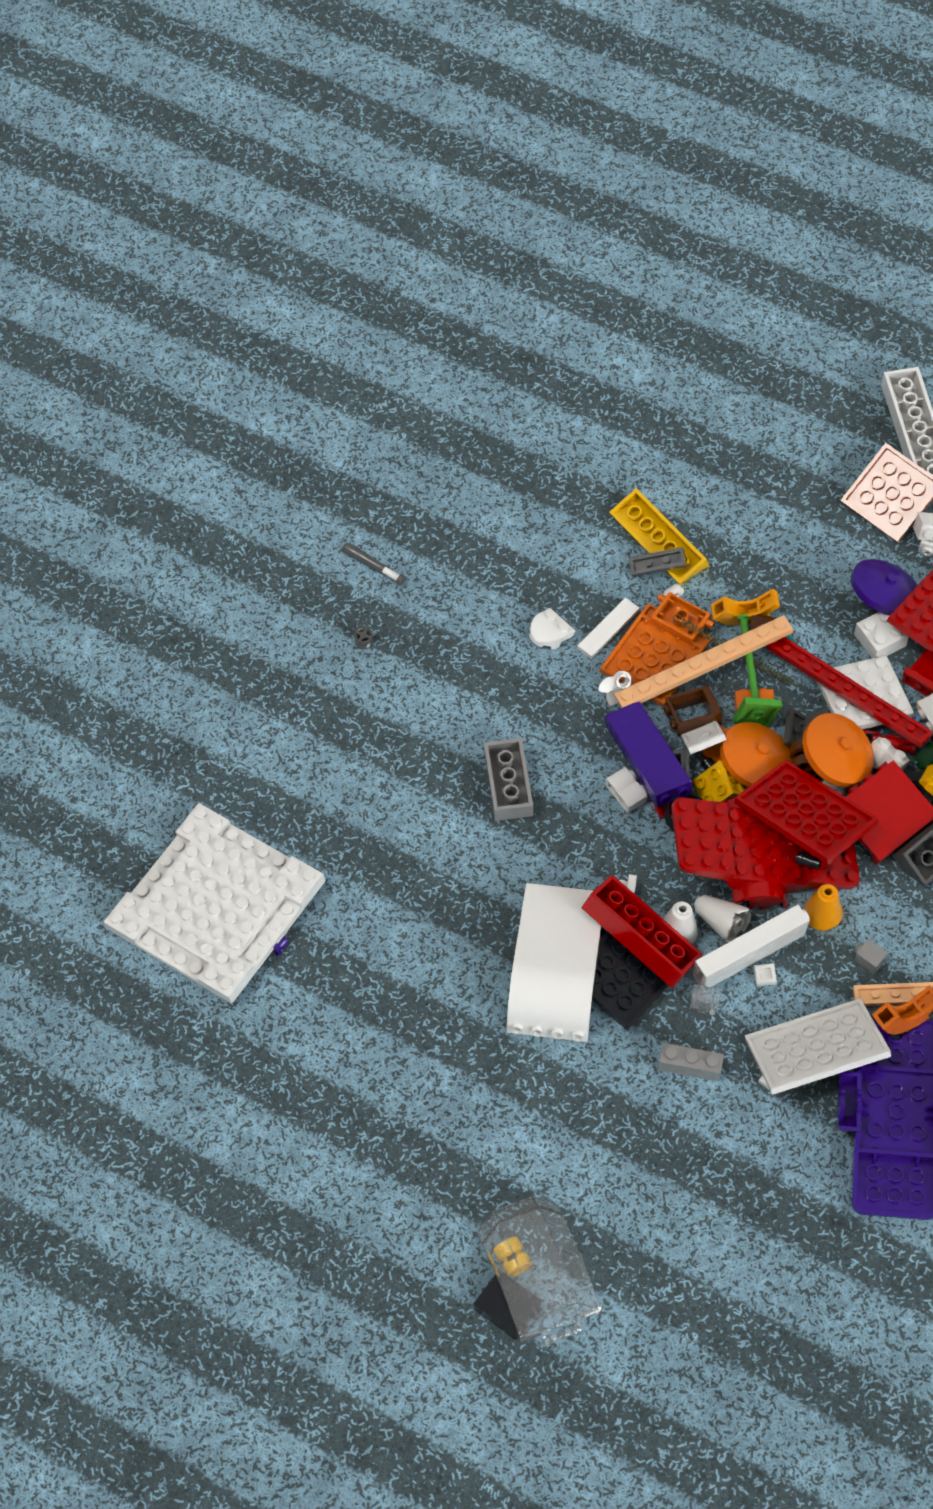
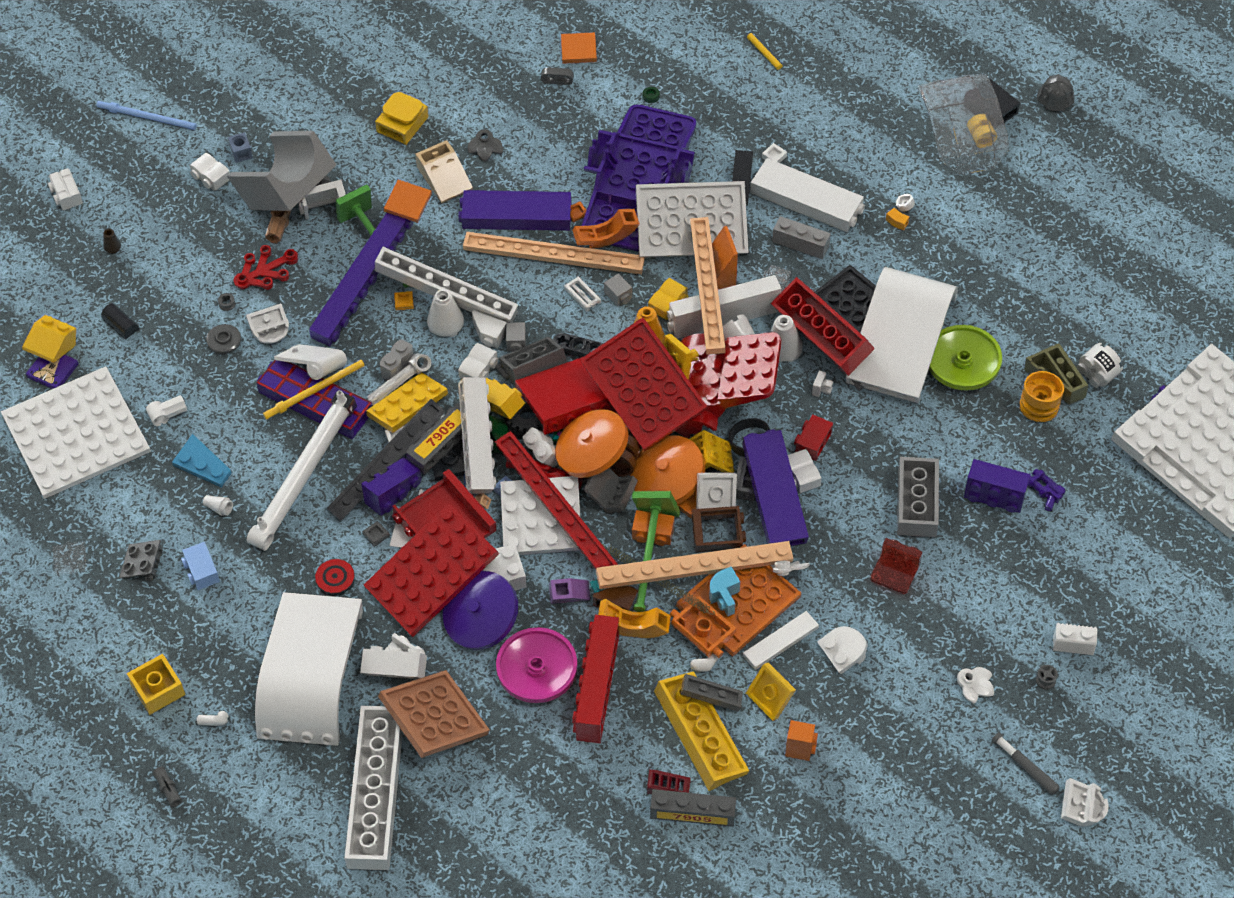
camera: 170 degrees left, 5 degrees down
none -> dark pink dish [496,628,577,703]
none -> medium lavender slope [549,578,590,604]
none -> black beam [554,333,604,357]
none -> white tile [564,276,601,312]
none -> red brick [572,614,619,744]
none -> dark green tile [642,87,660,103]
none -> dark red slope [647,769,691,794]
none -> yellow brick [648,278,688,320]
none -> dark grey brick [650,789,736,827]
none -> yellow tile [663,334,699,380]
none -> light nougat plate [690,217,726,355]
none -> medium azure brick [709,566,740,617]
none -> orange slope [712,226,738,289]
none -> black slope [732,150,753,206]
none -> yellow tile [746,662,796,721]
none -> yellow bar [747,33,783,70]
none -> white brick [750,158,865,232]
none -> white plate [762,143,787,163]
none -> orange brick [785,720,818,761]
none -> red brick [794,414,833,461]
none -> clear red bracket [870,538,923,594]
none -> light orange piece [886,208,909,231]
none -> white tile [896,194,915,212]
none -> lime dish [929,325,1002,390]
none -> white plate [957,667,994,703]
none -> dark purple brick [964,459,1031,513]
none -> light orange wheel [1019,371,1064,422]
none -> olive wedge [1024,343,1088,405]
none -> dark purple piece [1028,469,1066,511]
none -> dark grey helmet [1037,74,1075,111]
none -> white brick [1053,623,1097,655]
none -> white slope [1061,778,1108,826]
none -> white brick [1077,343,1123,388]

